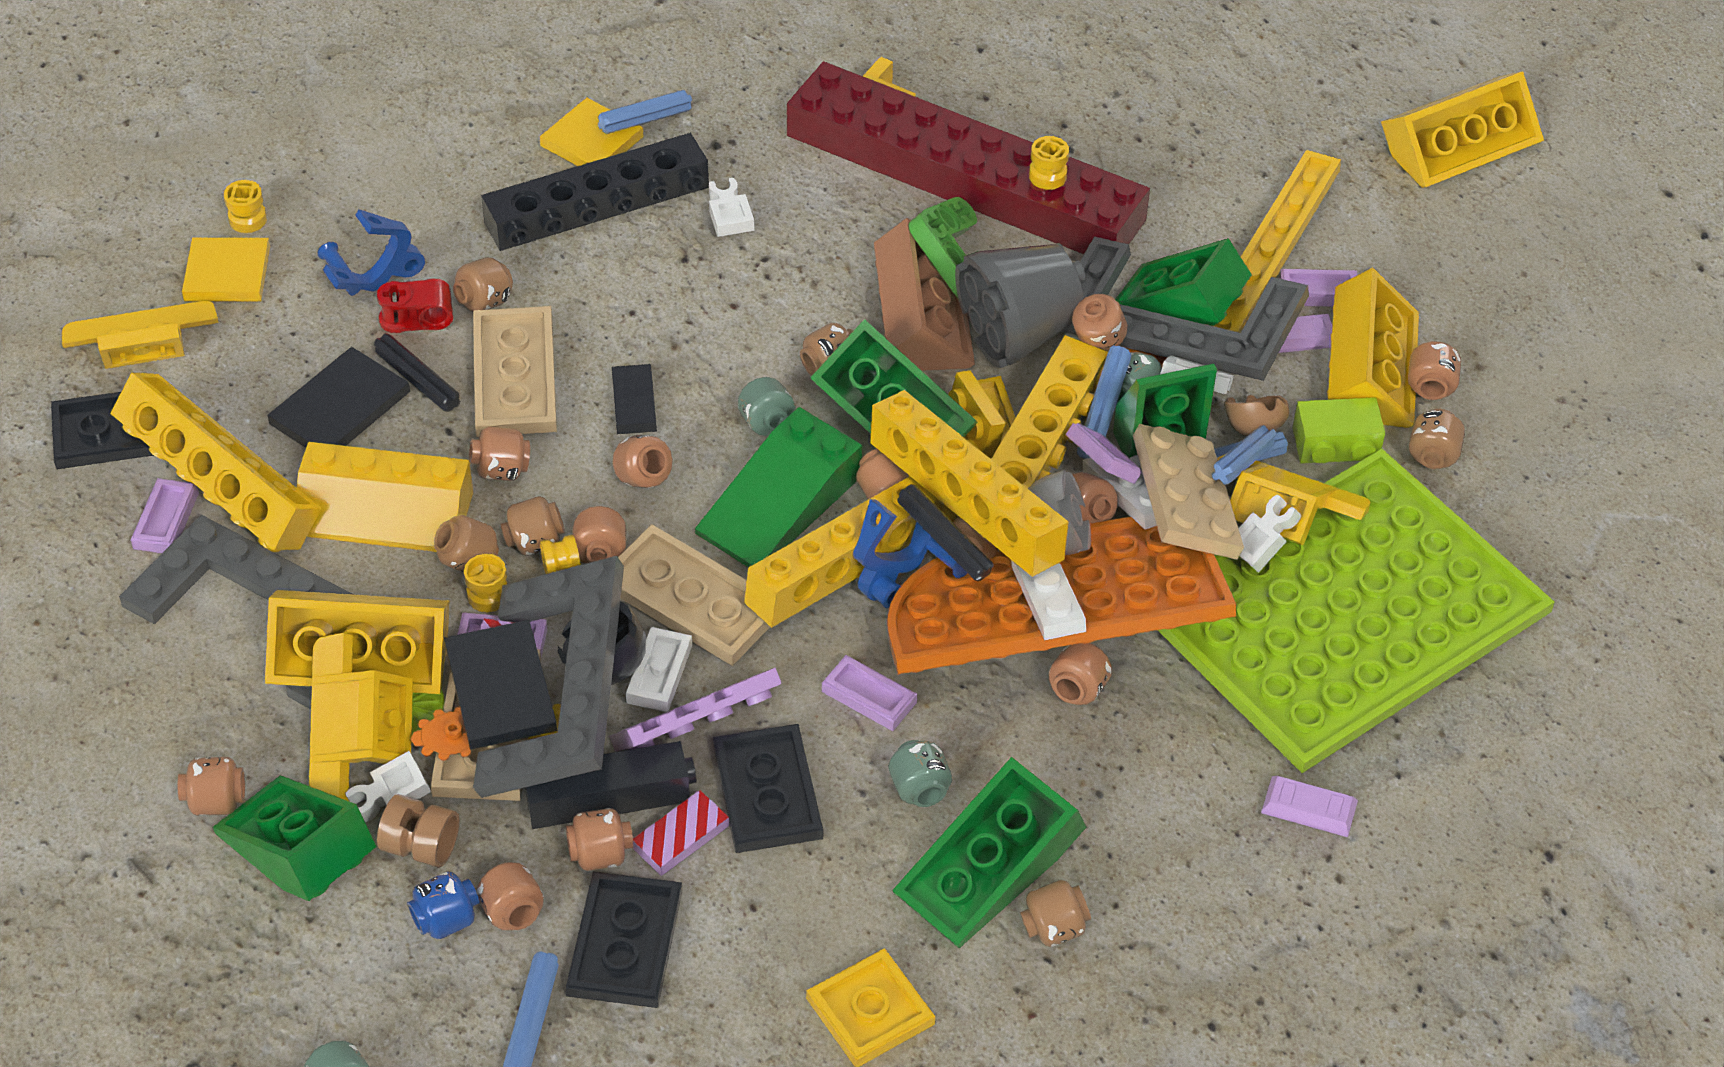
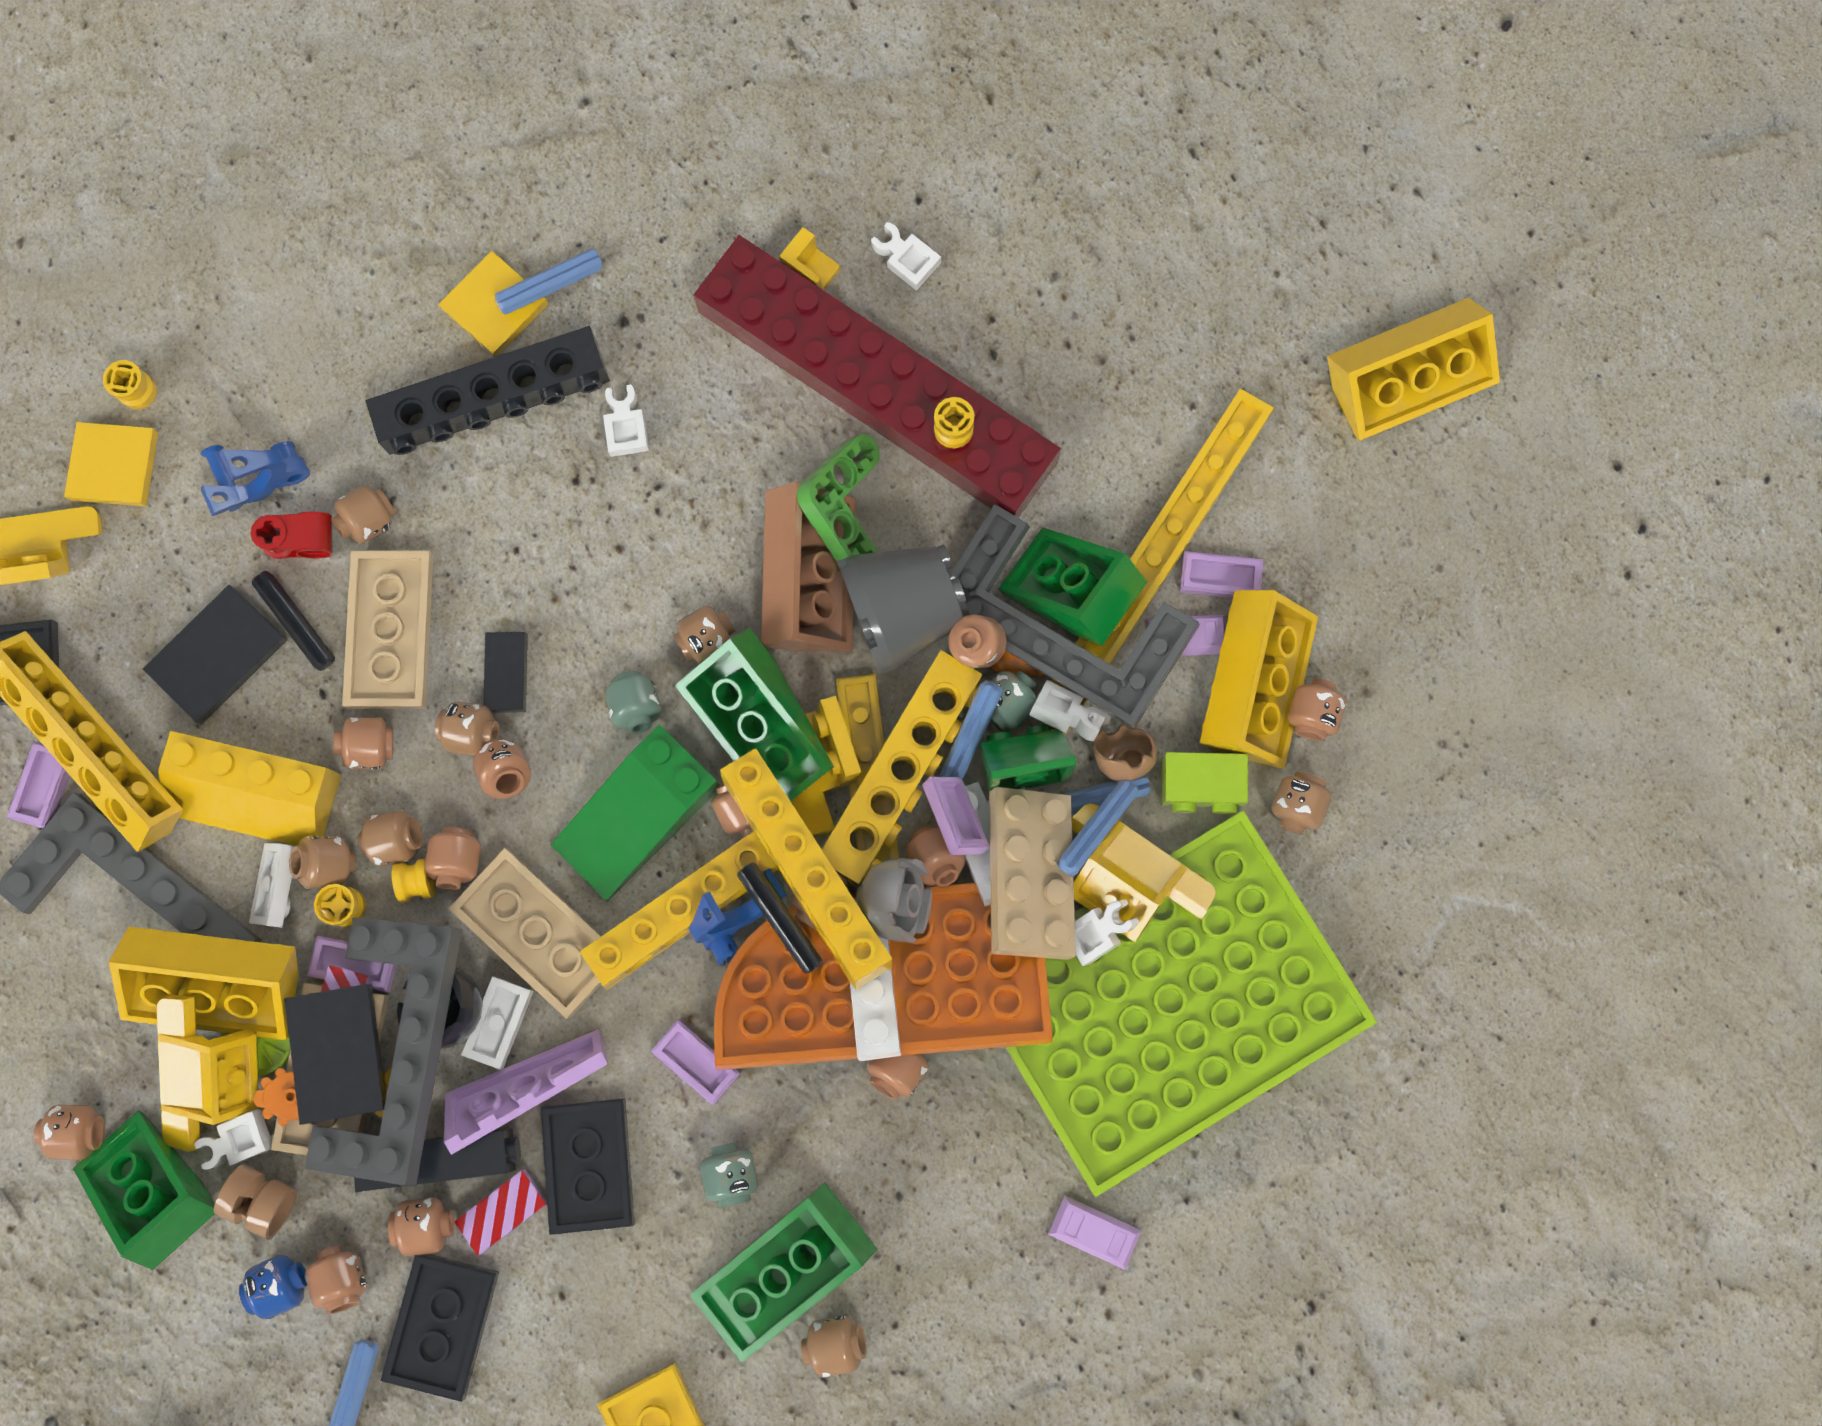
camera: 10 degrees right, 30 degrees up
none -> white plate [249,843,294,928]
none -> medium nougat head [435,701,500,756]
none -> white plate [871,222,941,291]

